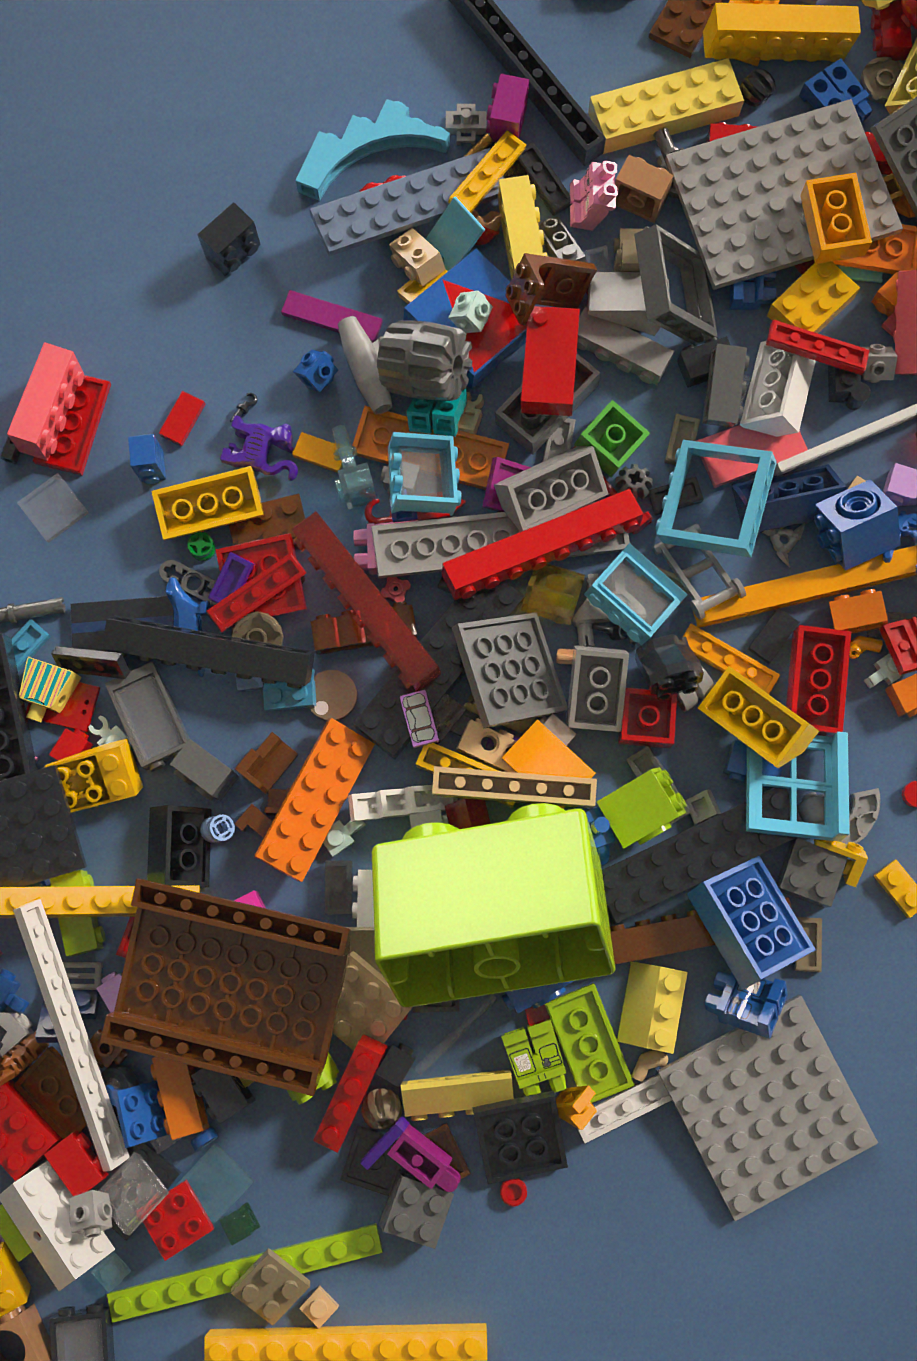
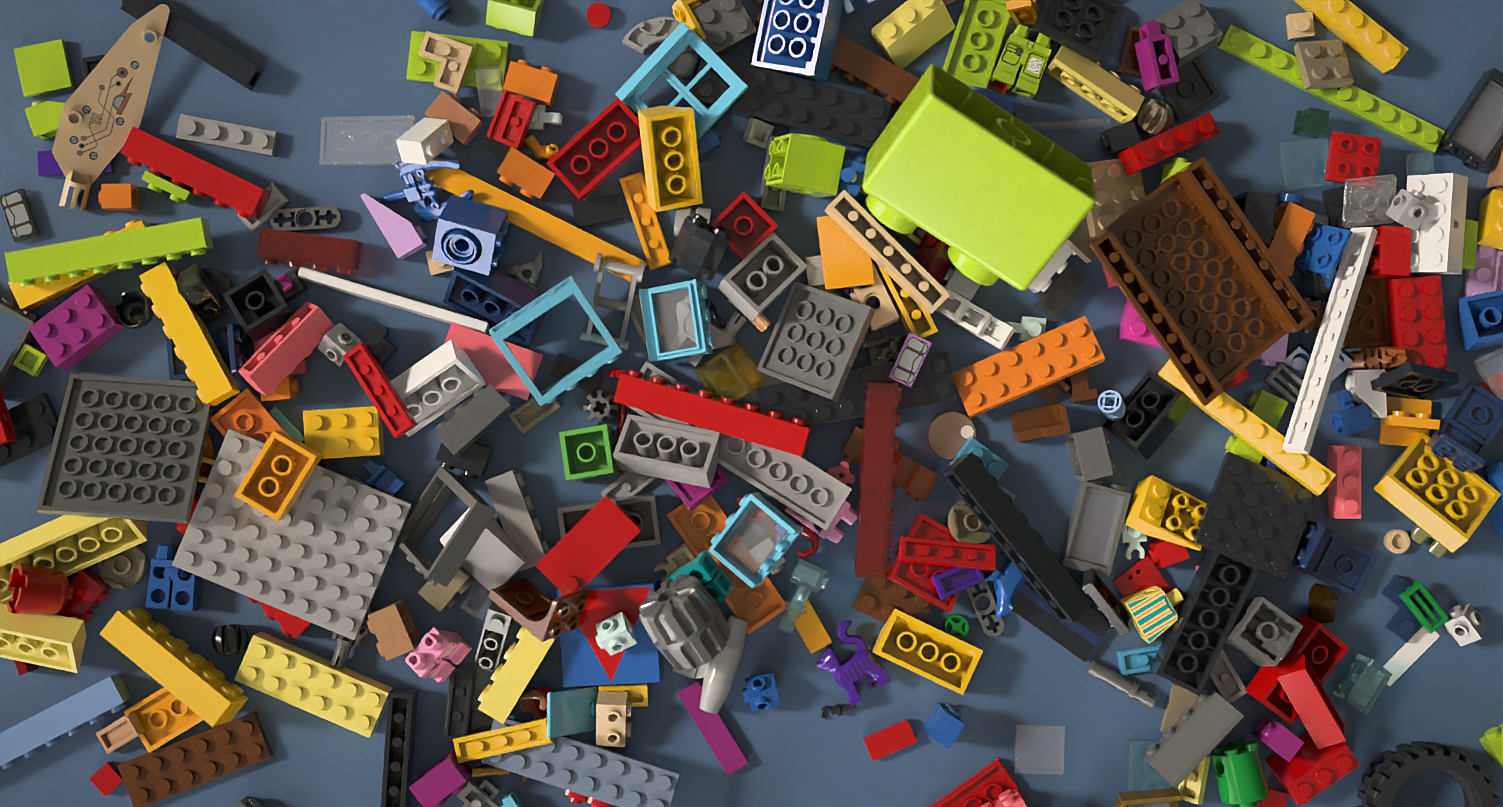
camera: 145 degrees left, 10 degrees up
dark purple tile [360,1117,410,1170] -> none

